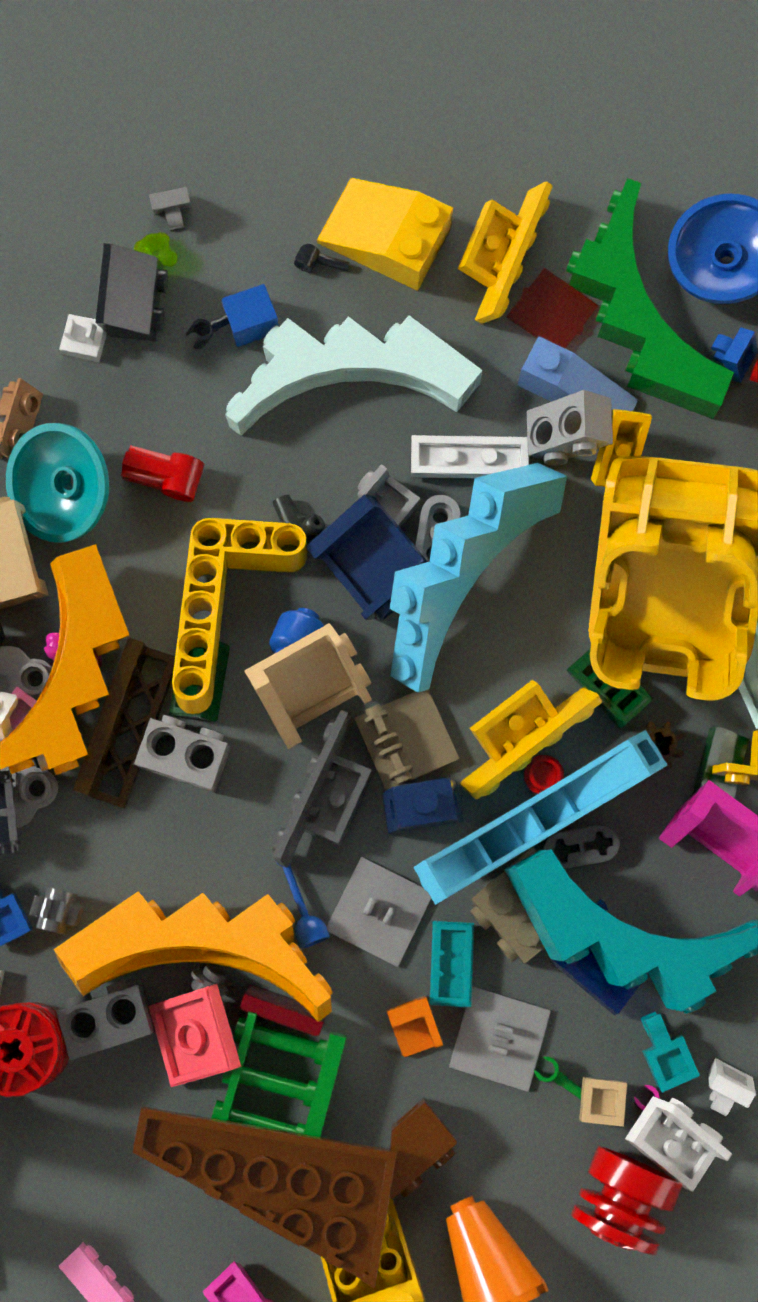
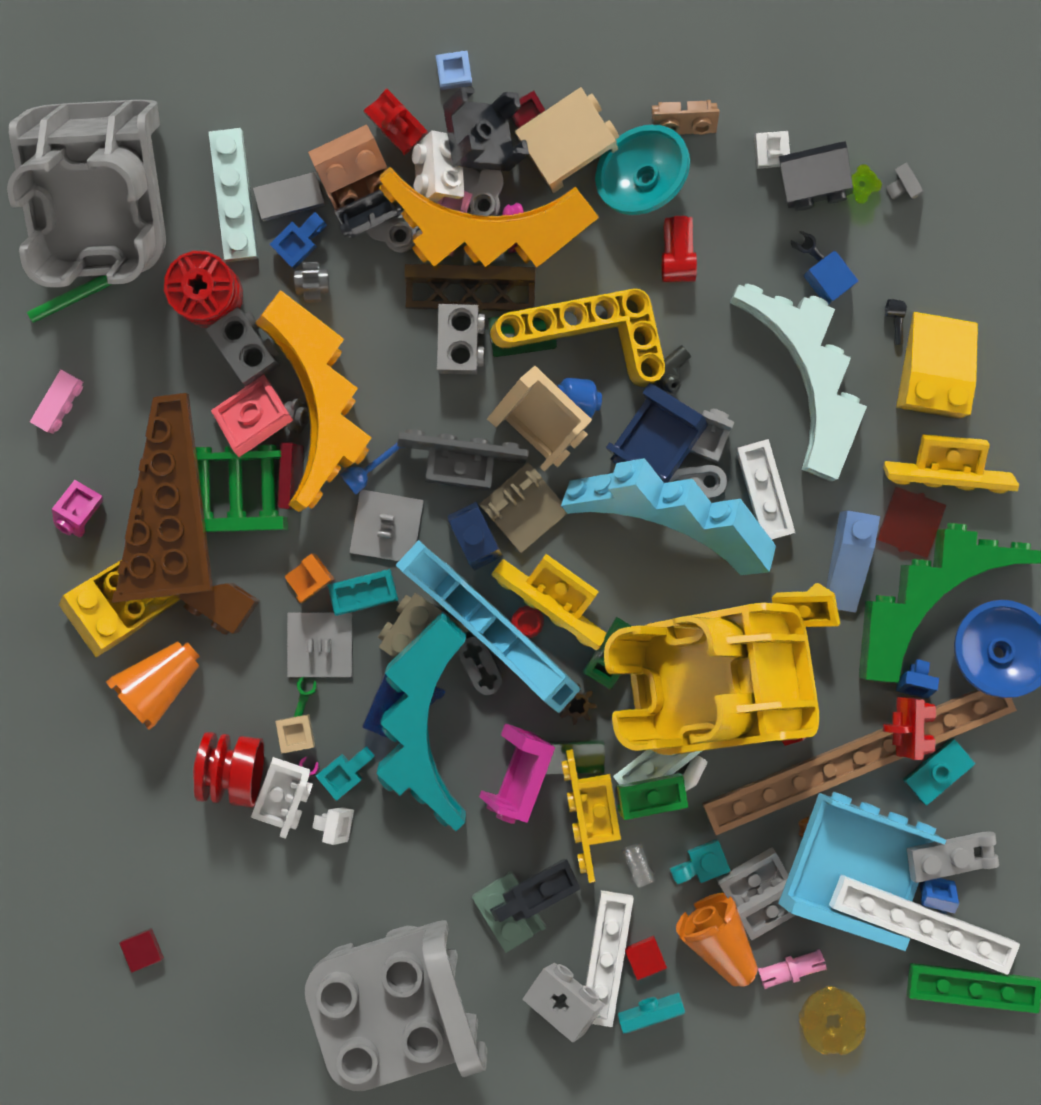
camera: 80 degrees right, 10 degrees up
light grey brick [527,390,613,466] -> none

